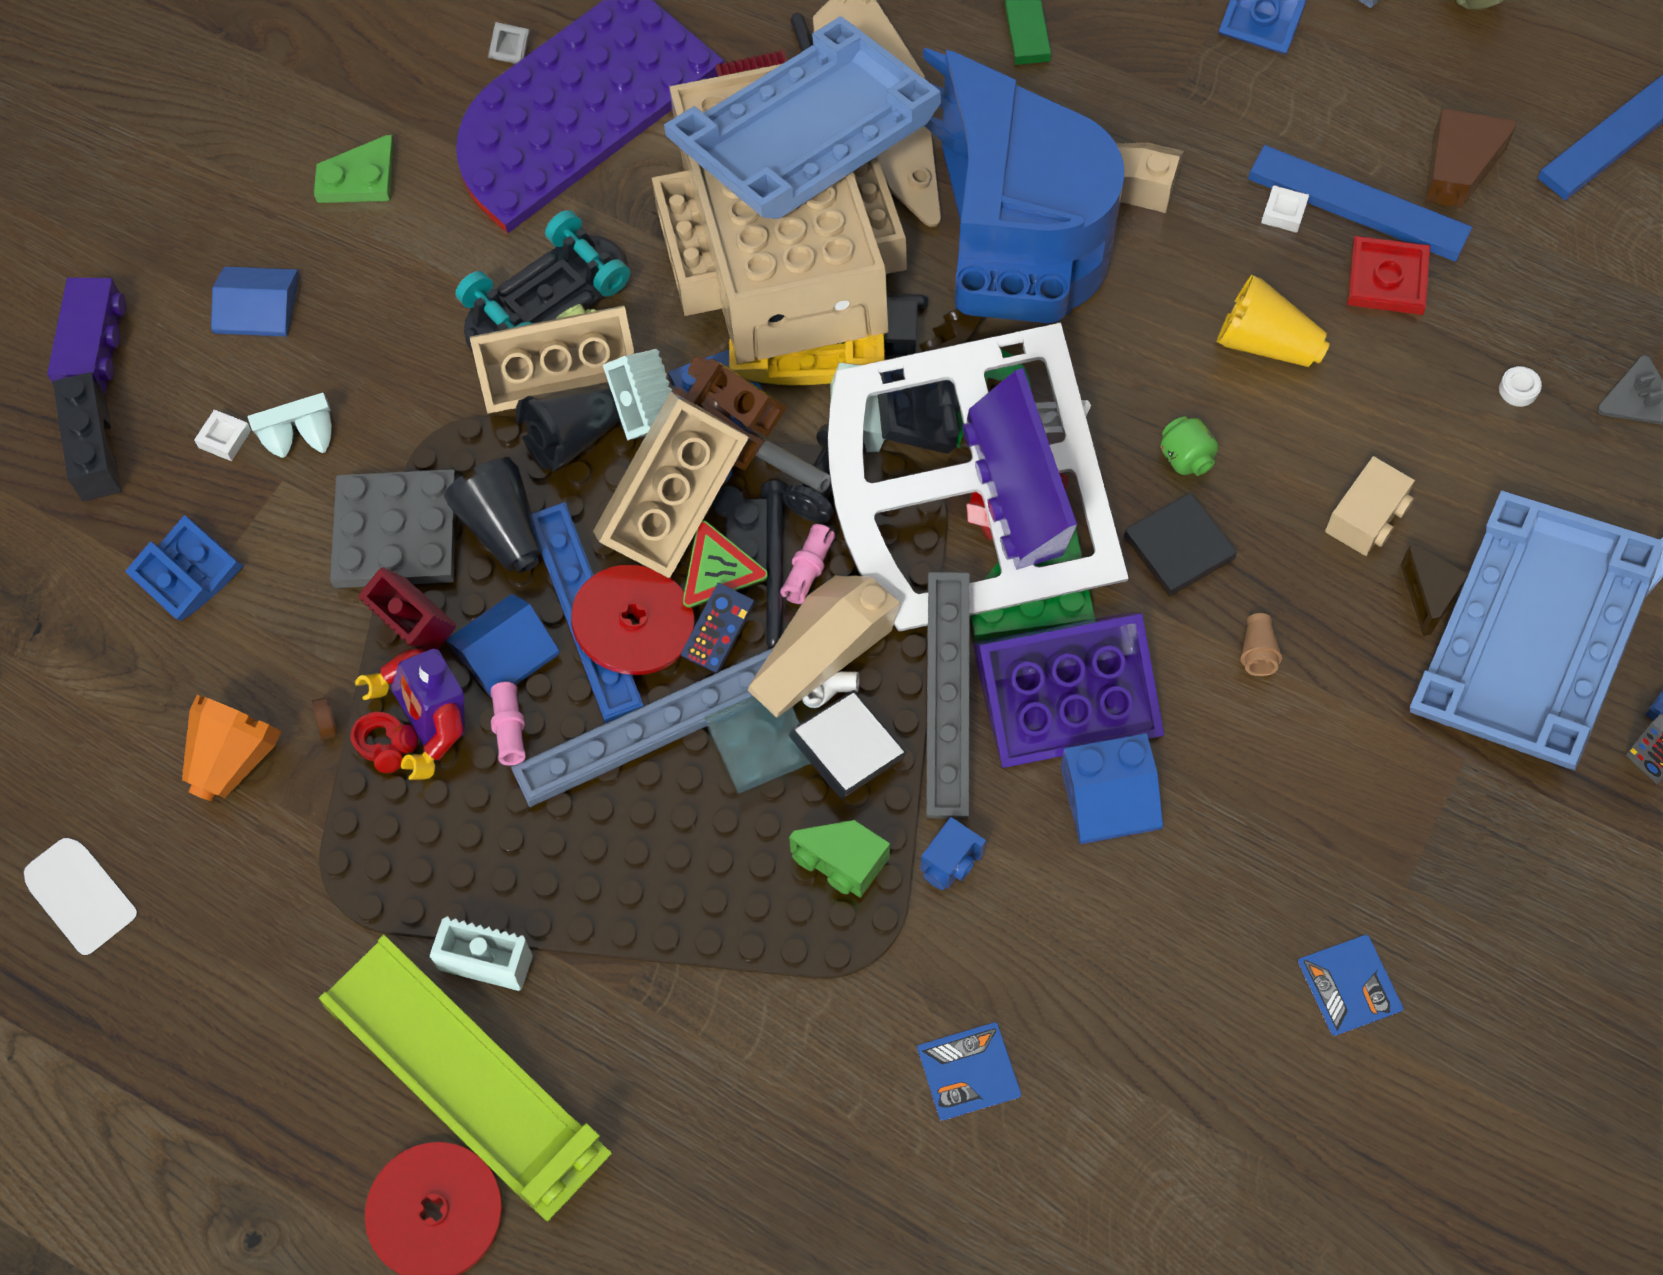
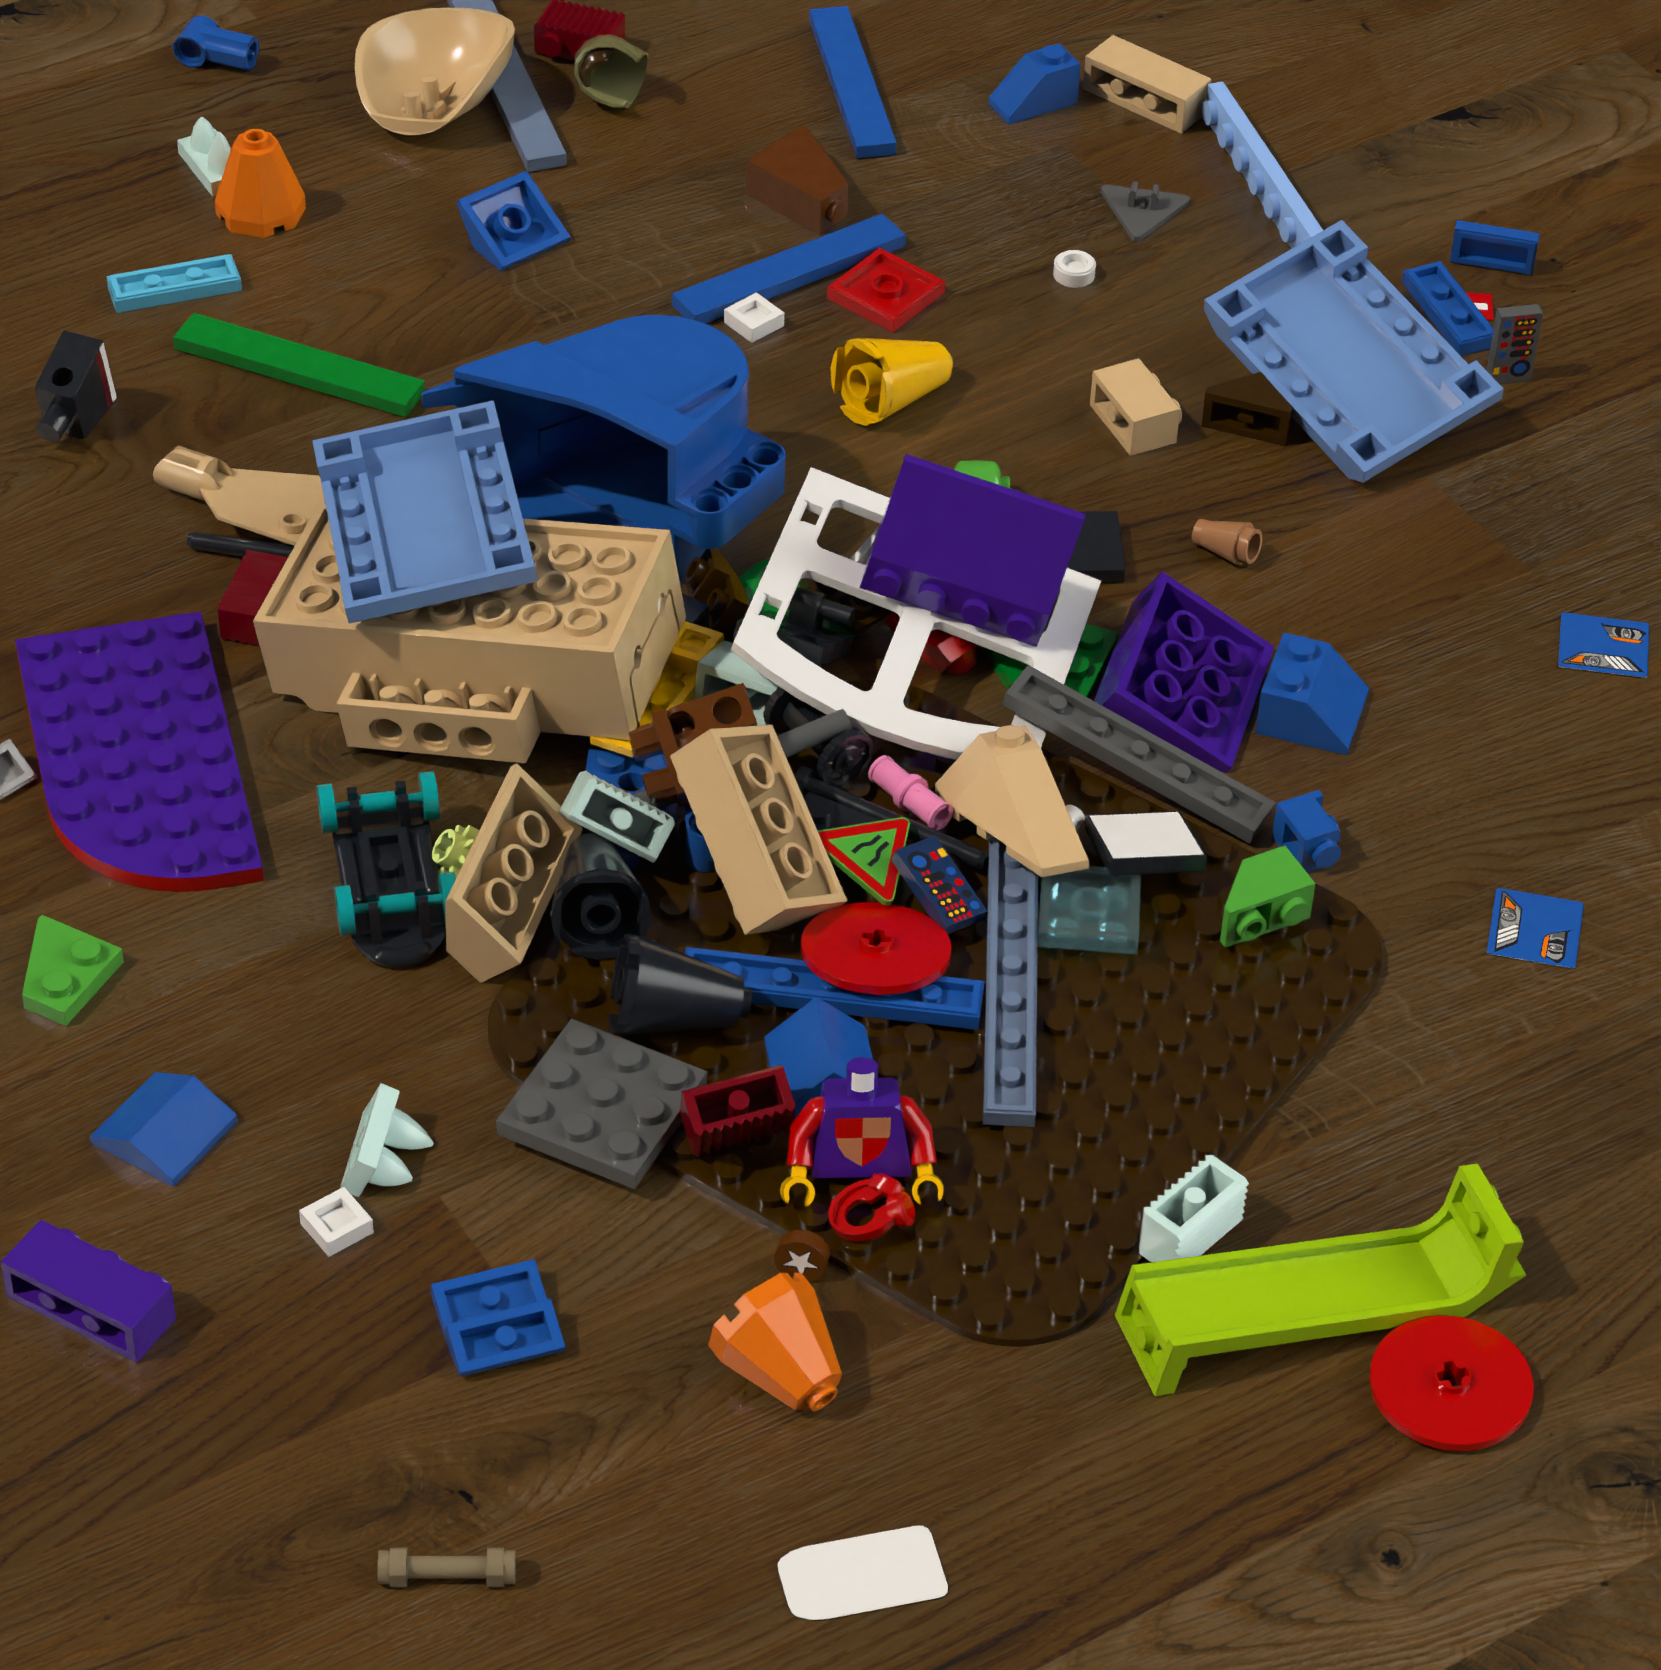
camera: 65 degrees left, 20 degrees down
black arch [53,372,122,502] -> none
bright pink pin [491,682,526,766] -> none

